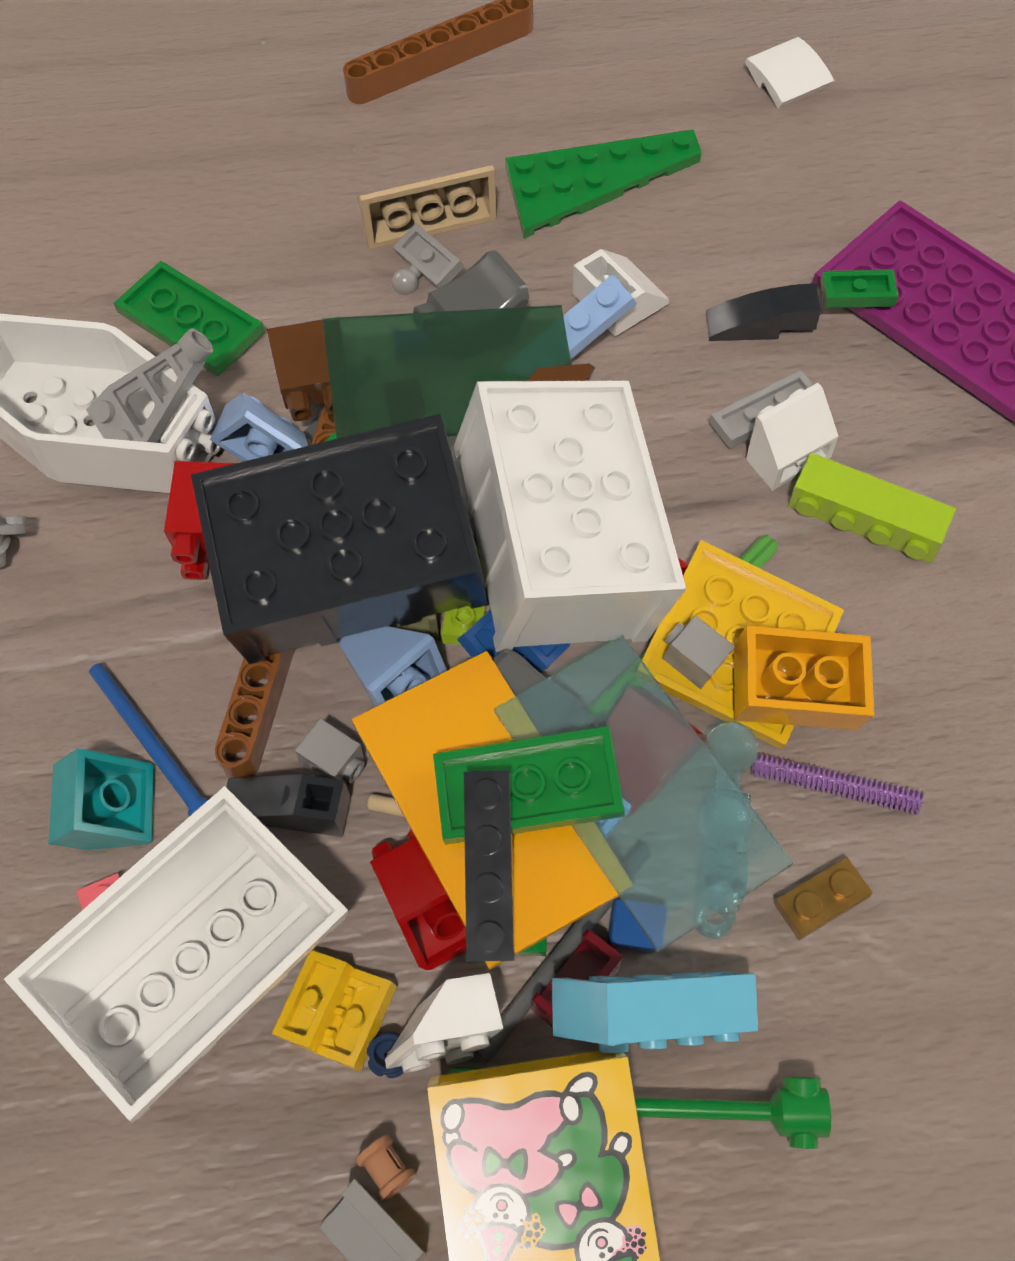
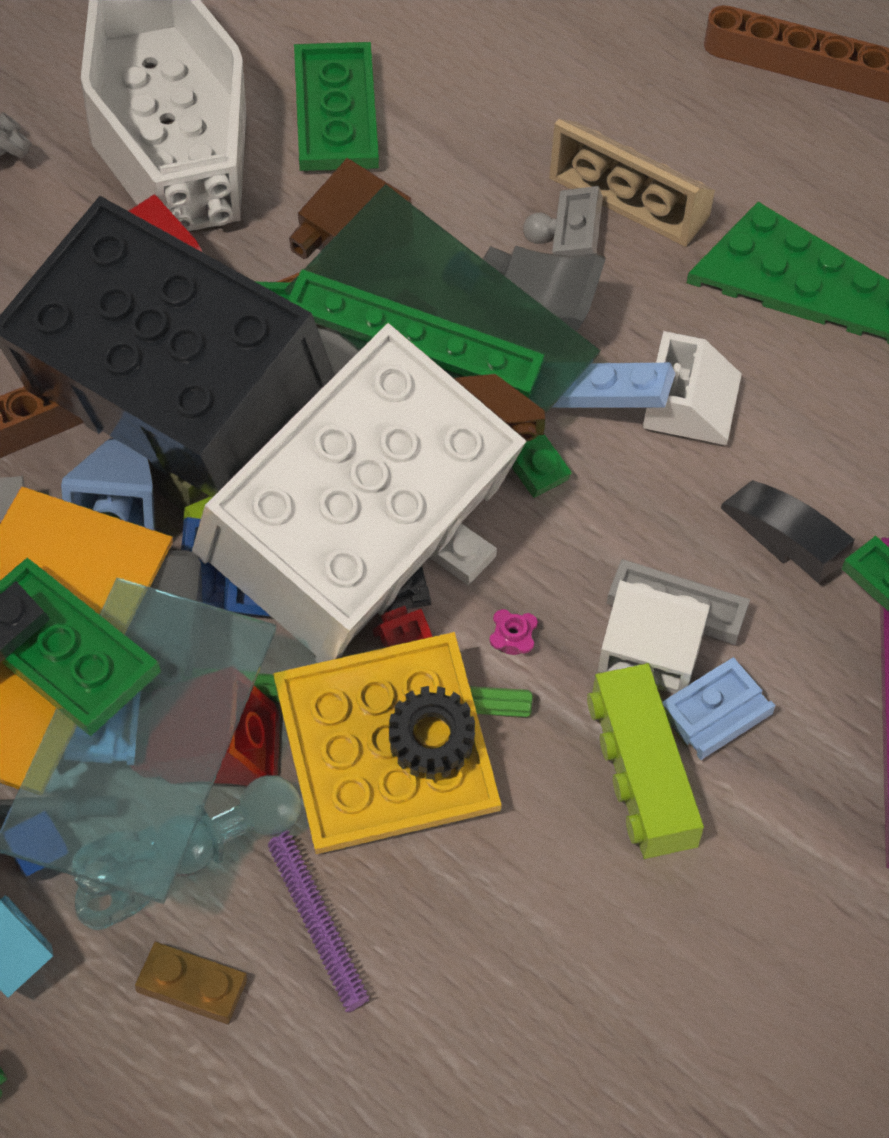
camera: 45 degrees right, 5 degrees down
light grey plate [86,329,213,443] -> none
light blue slope [210,393,308,462] -> none
light grey brick [662,615,735,689] -> none
light orange brick [734,625,874,731] -> none
none -> green plate [288,269,545,398]
none -> black tyre [389,686,475,780]
none -> dark pink plate [489,609,538,655]
none -> light blue plate [662,657,775,760]

